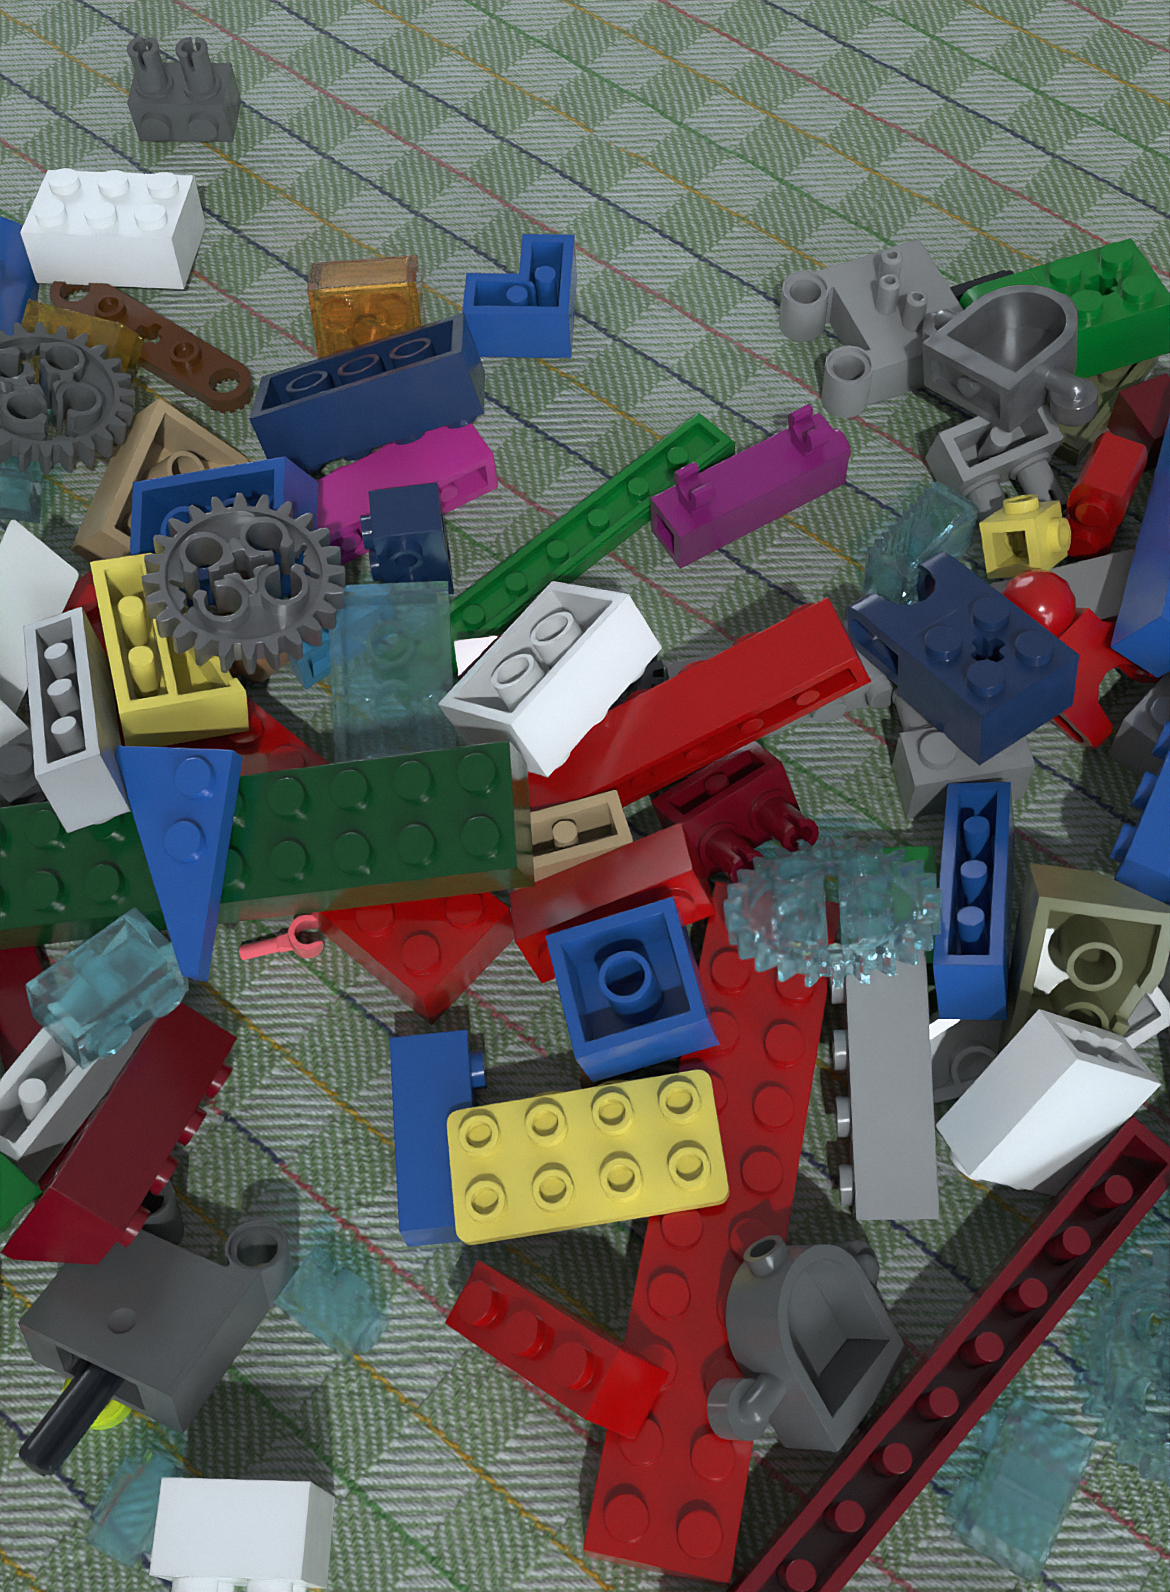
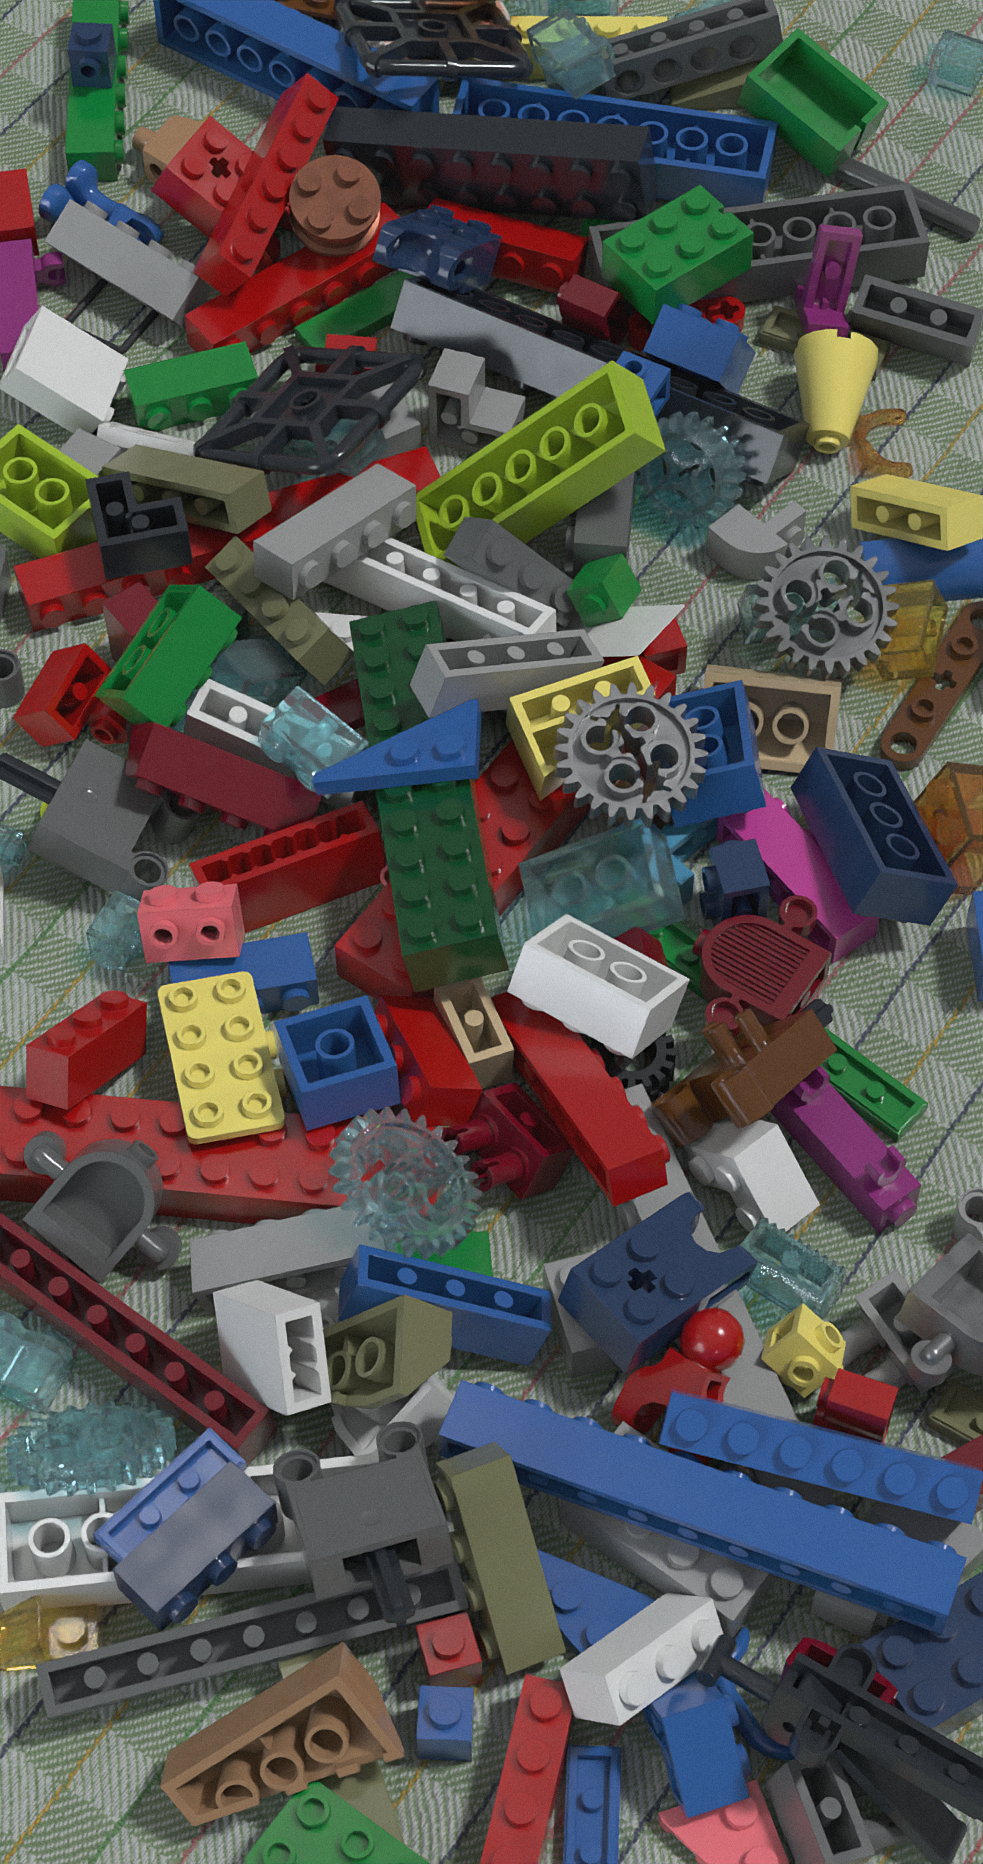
camera: 80 degrees right, 5 degrees down
none -> coral brick [137,882,245,963]
none -> red brick [189,801,385,933]
none -> reddish brown piece [650,998,837,1149]
none -> white brick [684,1117,820,1239]
none -> dark red piece [692,895,832,1037]

